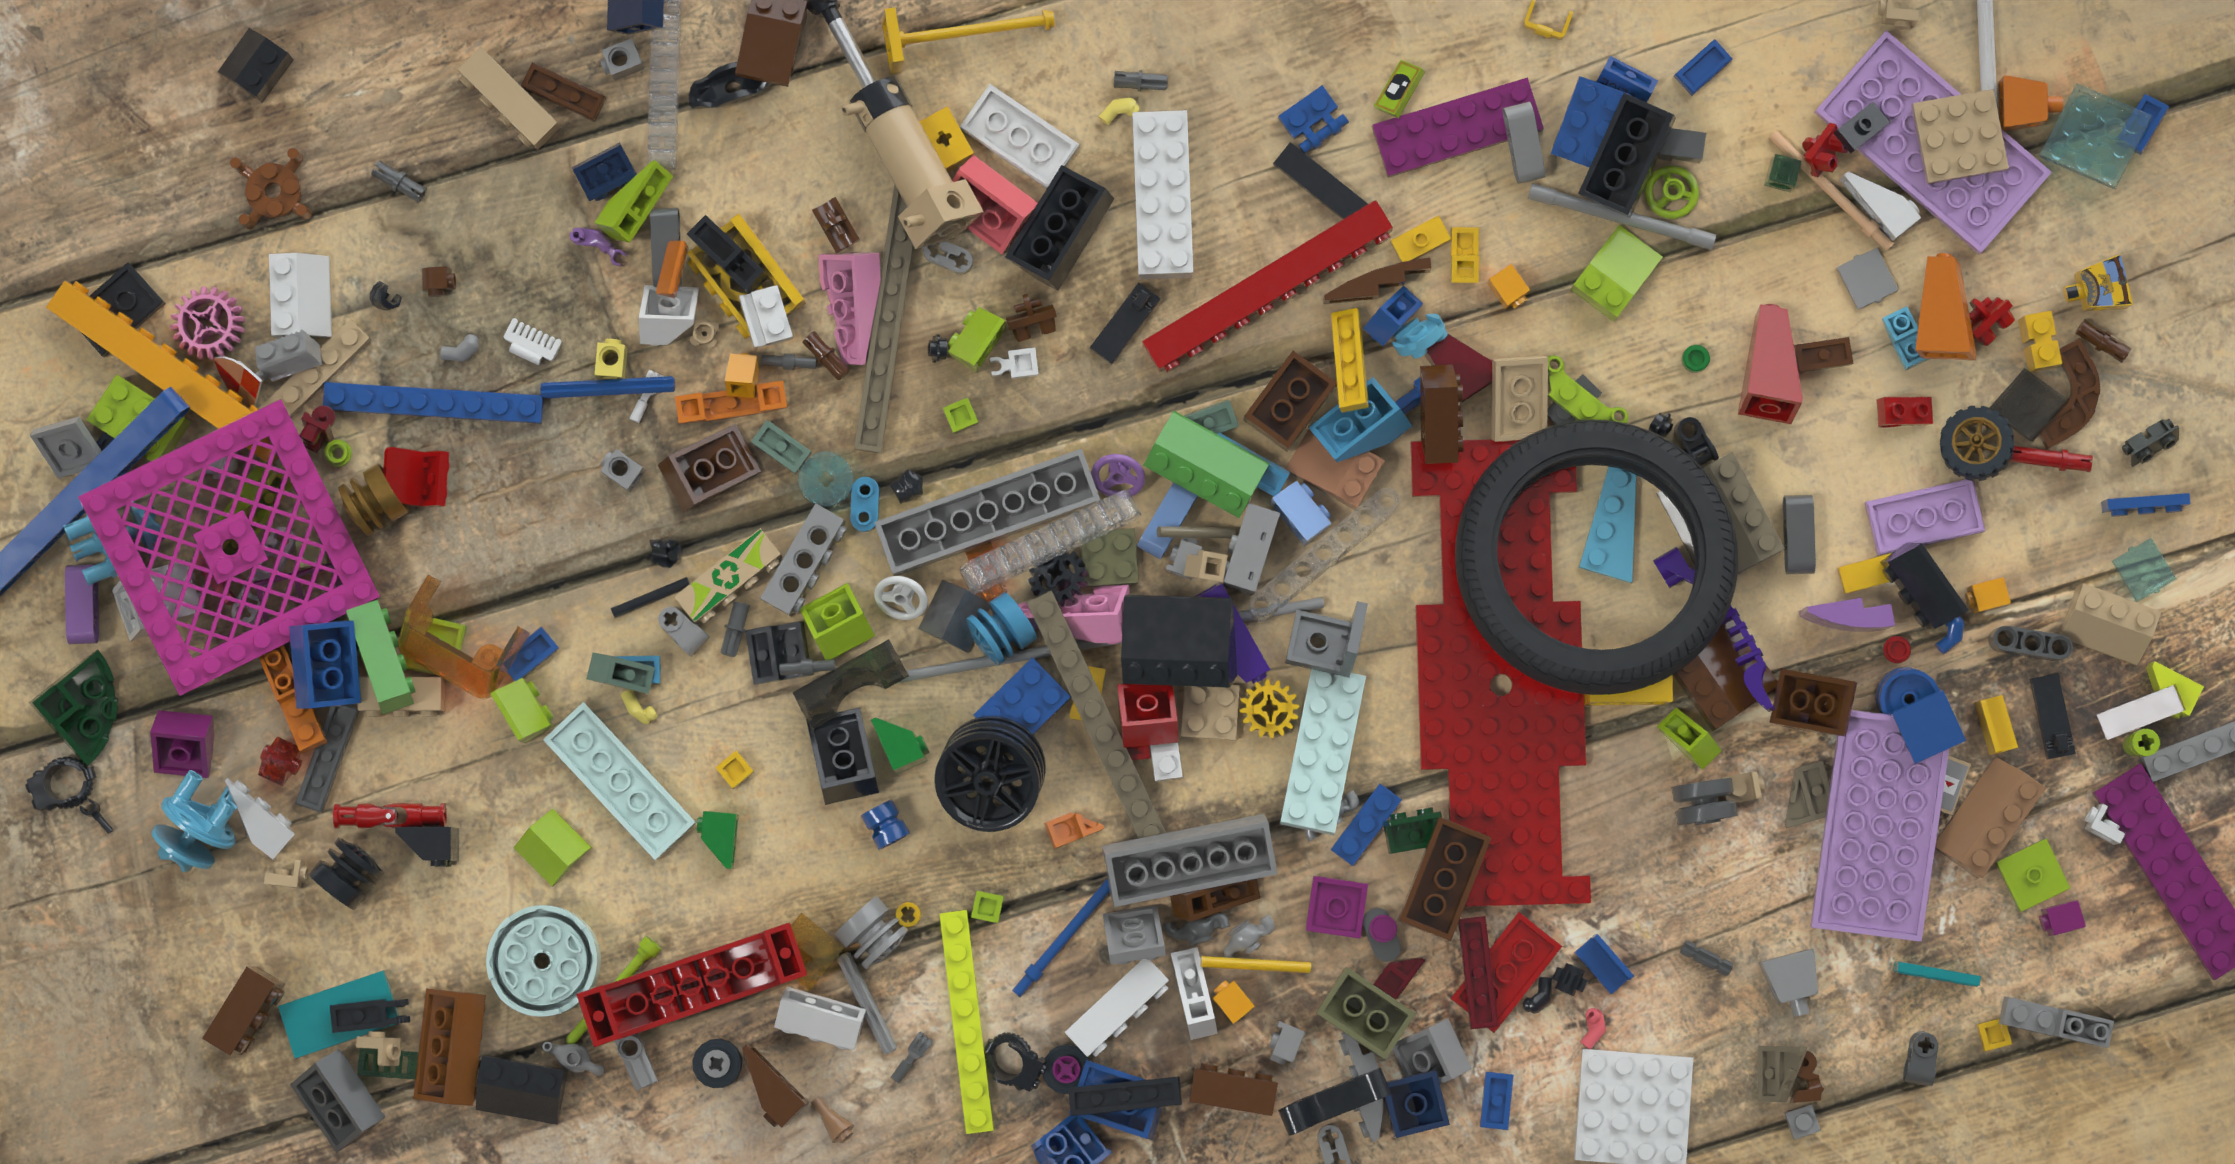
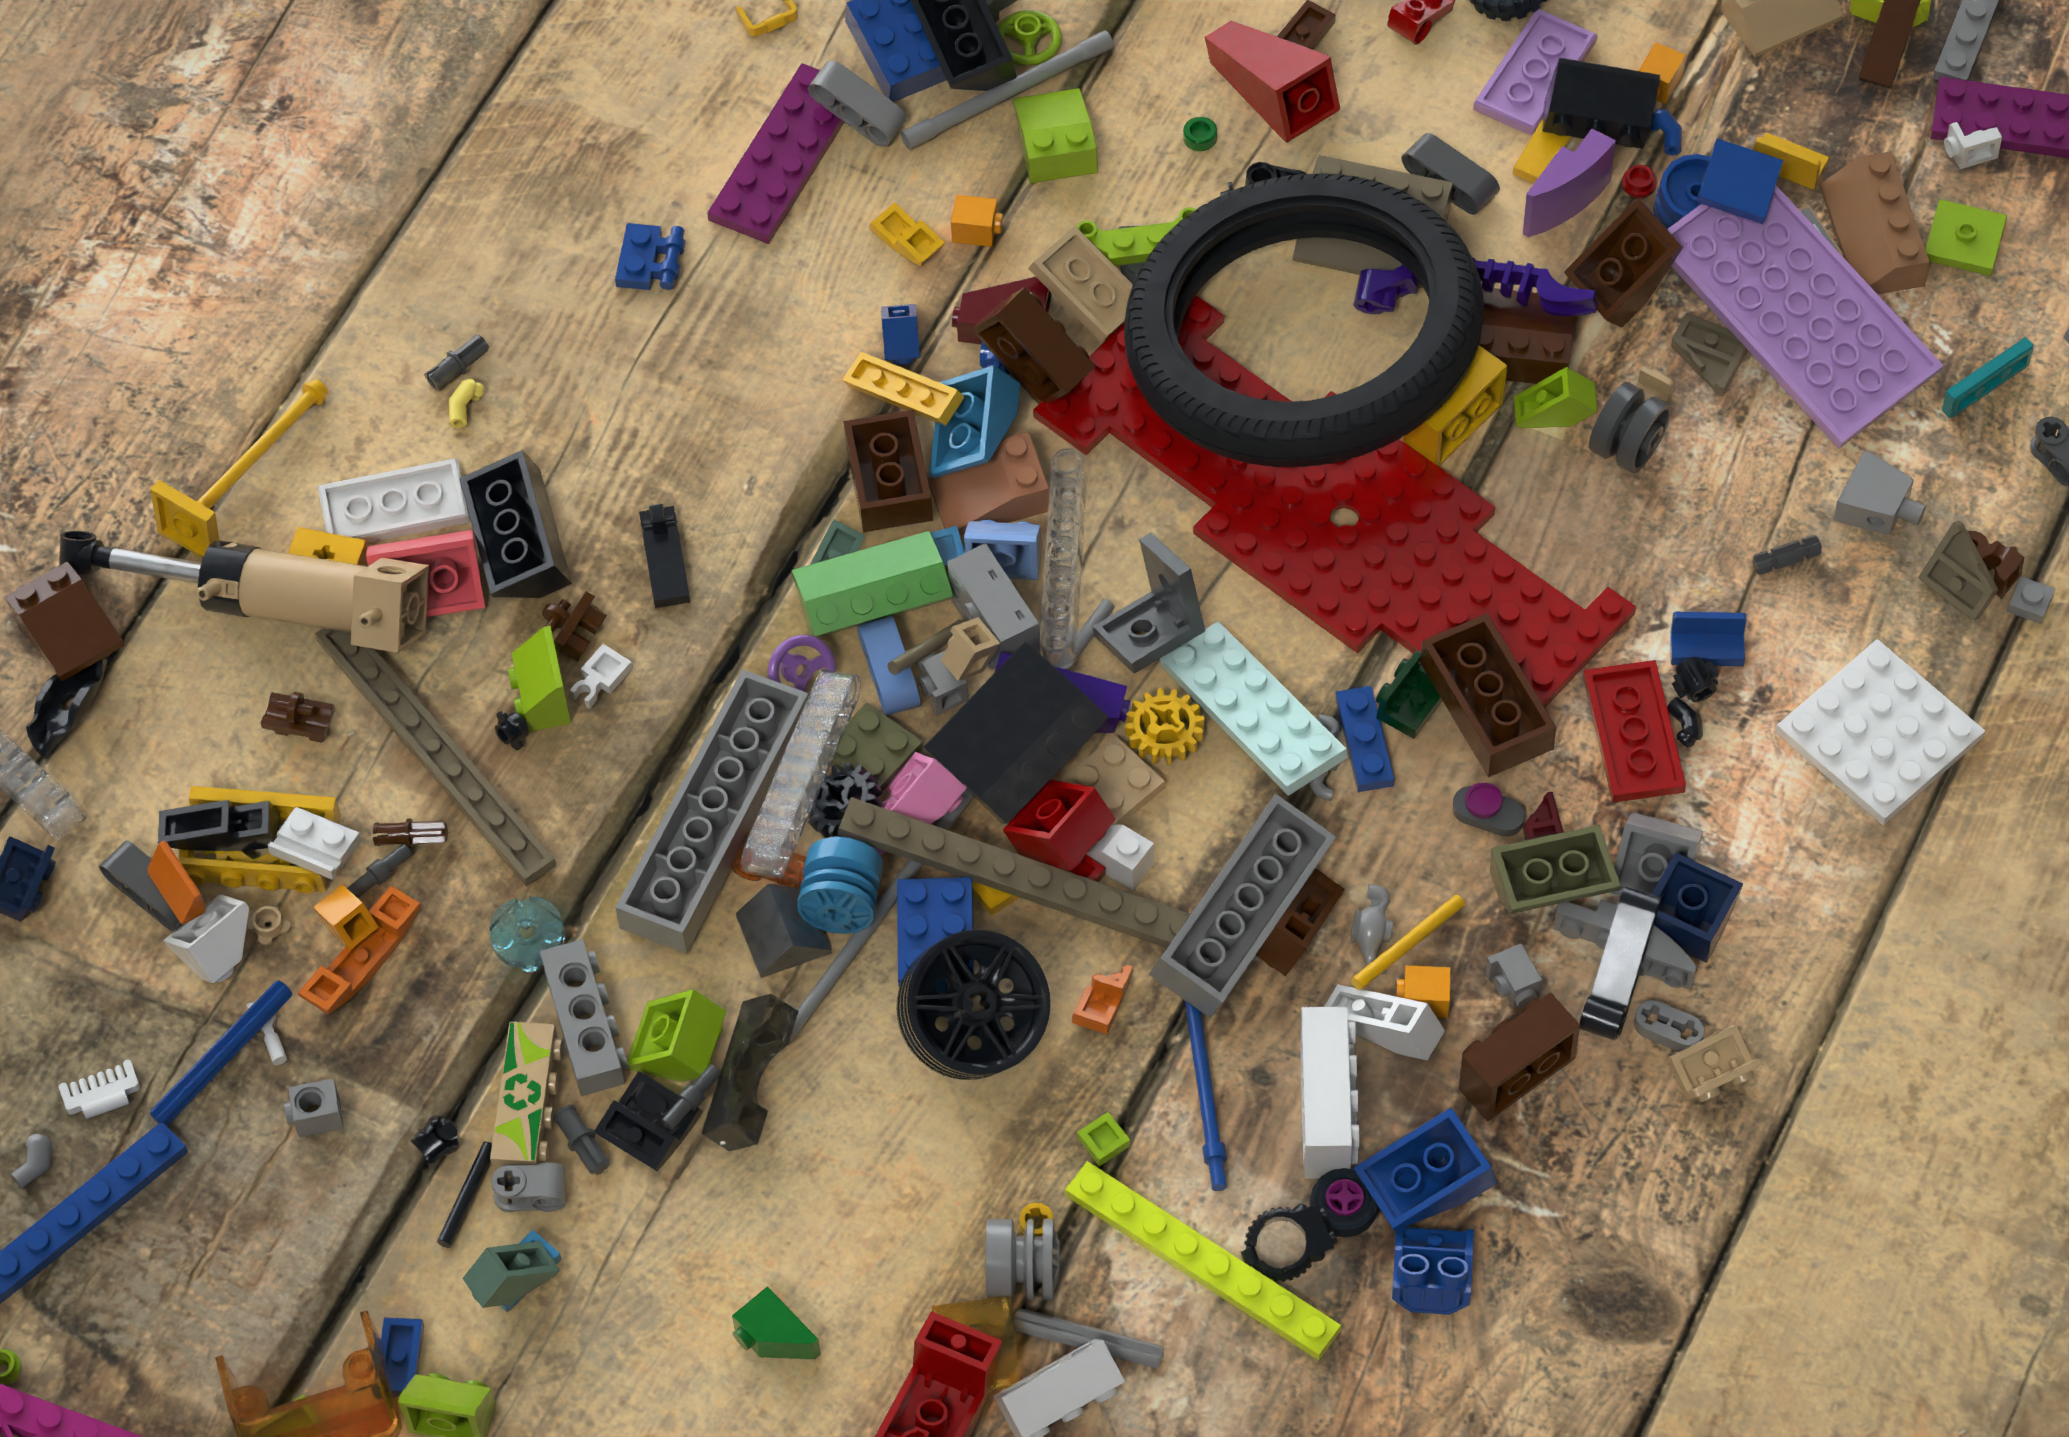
camera: 45 degrees left, 25 degrees down
pearl gold wheel [338,463,409,536] -> none
red bracket [383,447,450,507] -> none
light aqua plate [543,702,696,860] -> none
medium lavender arm [570,228,628,267] -> none
lime slope [594,160,673,243] -> none
light yellow brick [594,339,628,379] -> none
light yellow arm [621,690,657,724] -> none
reddish brown slope [658,424,762,513] -> none
yellow plate [715,750,754,789] -> none
sand green plate [751,420,812,474] -> none
black slope [806,707,879,805] -> none
bright pink wedge [818,252,881,365] -> none
dark azure plate [850,477,879,532] -> none
blue wheel [861,799,910,850] -> none
green slope [871,717,930,774] -> none
white piece [874,576,928,620] -> none
black arm [889,469,923,504] -> none
dark grey piece [890,1032,933,1083] -> none
light grey beam [923,241,973,275] -> none
lime plate [943,397,979,434] -> none
black plate [1068,1077,1182,1116] -> none
light grey plate [1103,905,1166,964] -> none
white brick [1132,110,1193,280] -> none
red brick [1142,200,1393,373] -> none
dark grey piece [1163,912,1230,946] -> none
black tile [1273,142,1368,220] -> none
magenta plate [1305,876,1368,939] -> none
reddish brown slope [1323,258,1431,304] -> none
tile [1374,60,1425,119] -> none
yellow plate [1390,215,1451,262] -> none
medium azure plate [1392,314,1448,359] -> none
dark red tile [1458,916,1499,1030] -> none
blue plate [1480,1071,1514,1130] -> none
medium azure wing [1579,467,1636,583] -> none
coral arm [1580,1008,1606,1050] -> none
dark grey beam [1988,626,2073,661] -> none
black hinge [2029,673,2076,760] -> none
magenta brick [2039,900,2086,936] -> none
lime axle [2123,729,2160,757] -> none

